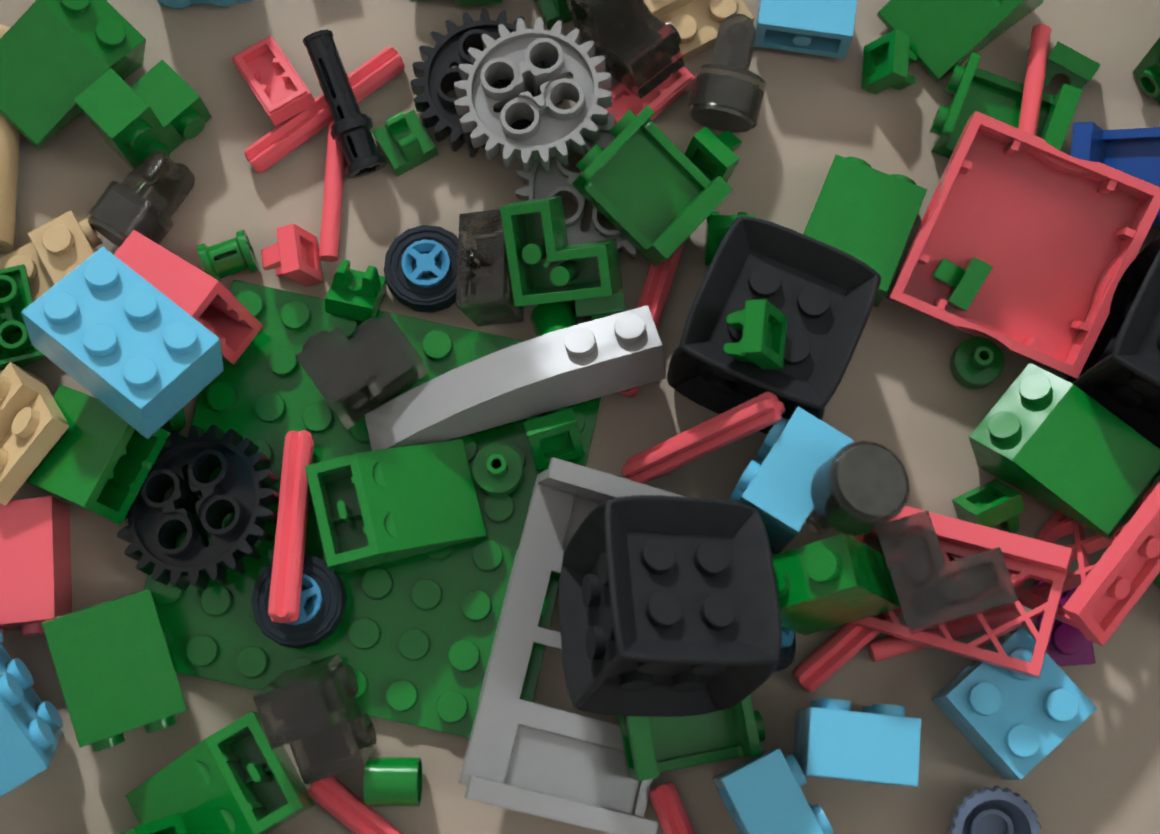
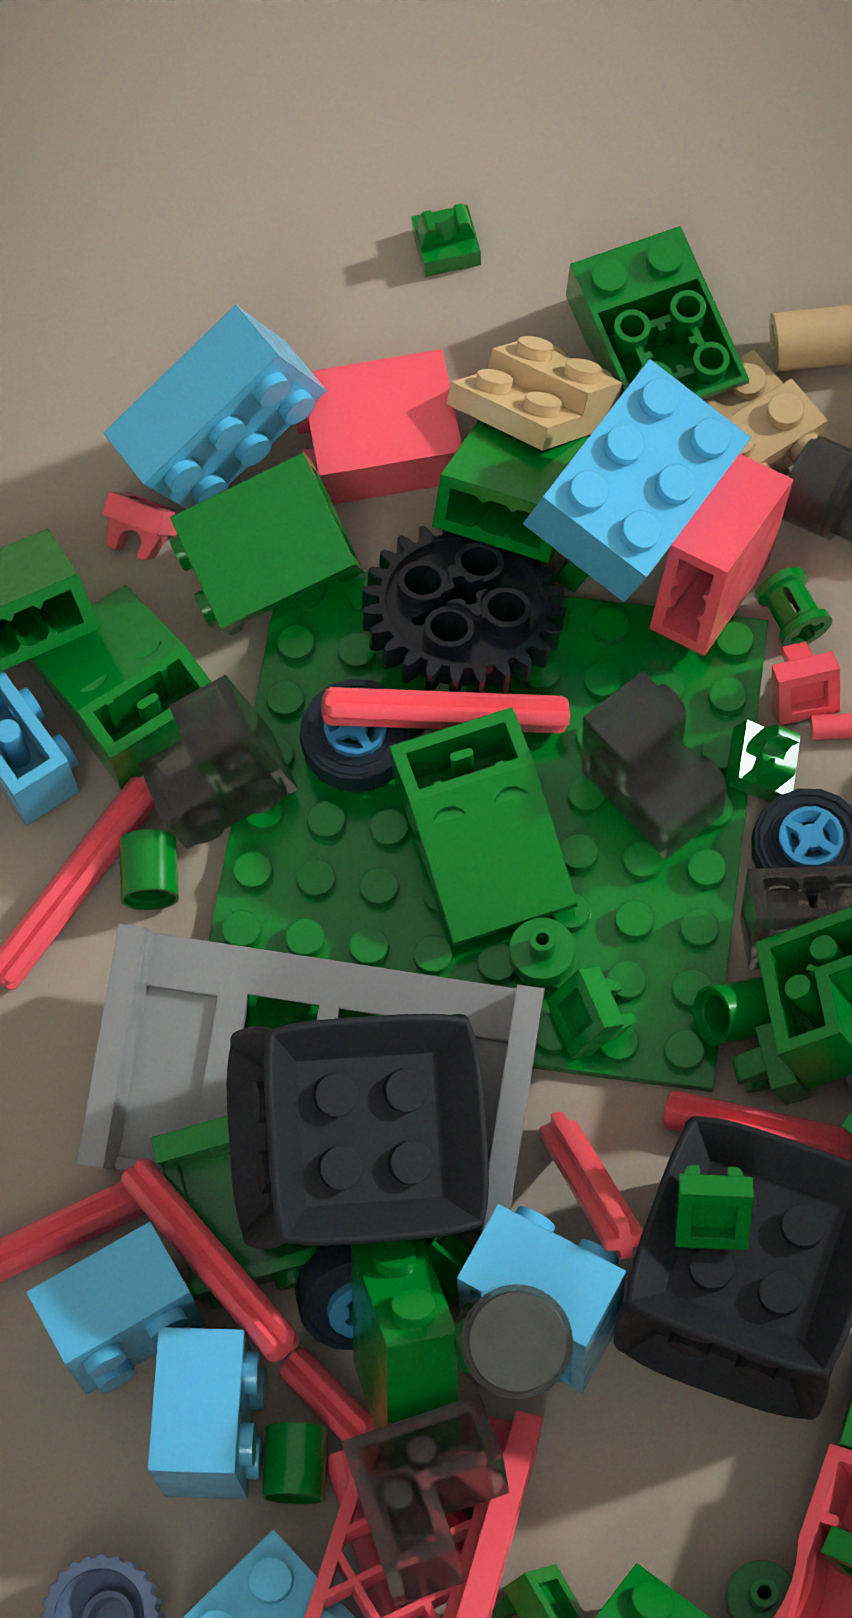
camera: 90 degrees right, 10 degrees down
light grey slope [364,305,666,451] -> none
none -> coral tile [102,491,181,560]
none -> coral axle [121,1158,299,1362]
none -> green beam [262,1422,328,1504]

